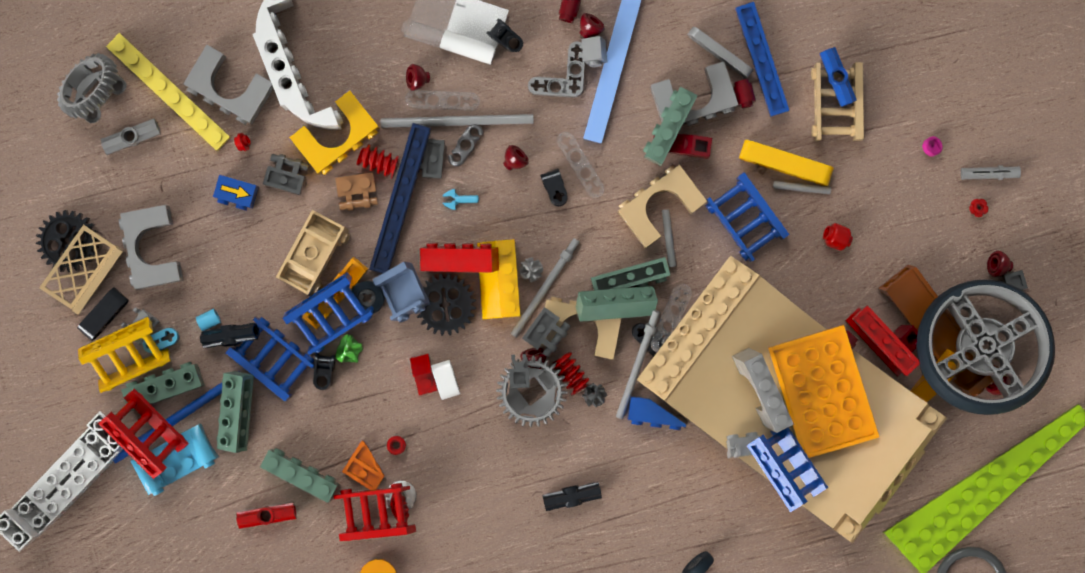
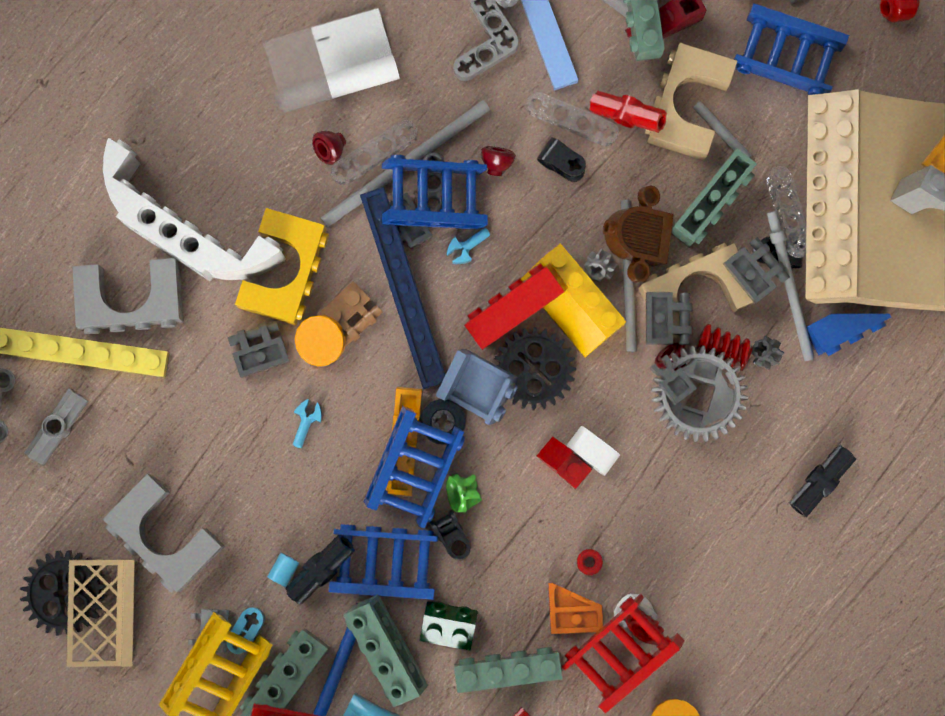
camera: 45 degrees left, 5 degrees down
black beam [77,287,129,341] -> none
blue brick [213,175,259,211] -> none
red plate [234,133,251,151] -> none
tan piece [276,210,350,296] -> none
red piece [356,144,399,179] -> none
black piece [486,18,523,52] -> none
sand green brick [576,286,658,322] -> none
none -> medium azure bar [293,399,322,448]
none -> light orange tile [295,315,346,366]
none -> blue fence [382,155,488,230]
none -> dark green bracket [419,601,478,651]
none -> red piece [589,91,667,133]
none -> reddish brown piece [603,185,674,282]
none -> dark grey plate [723,237,790,304]

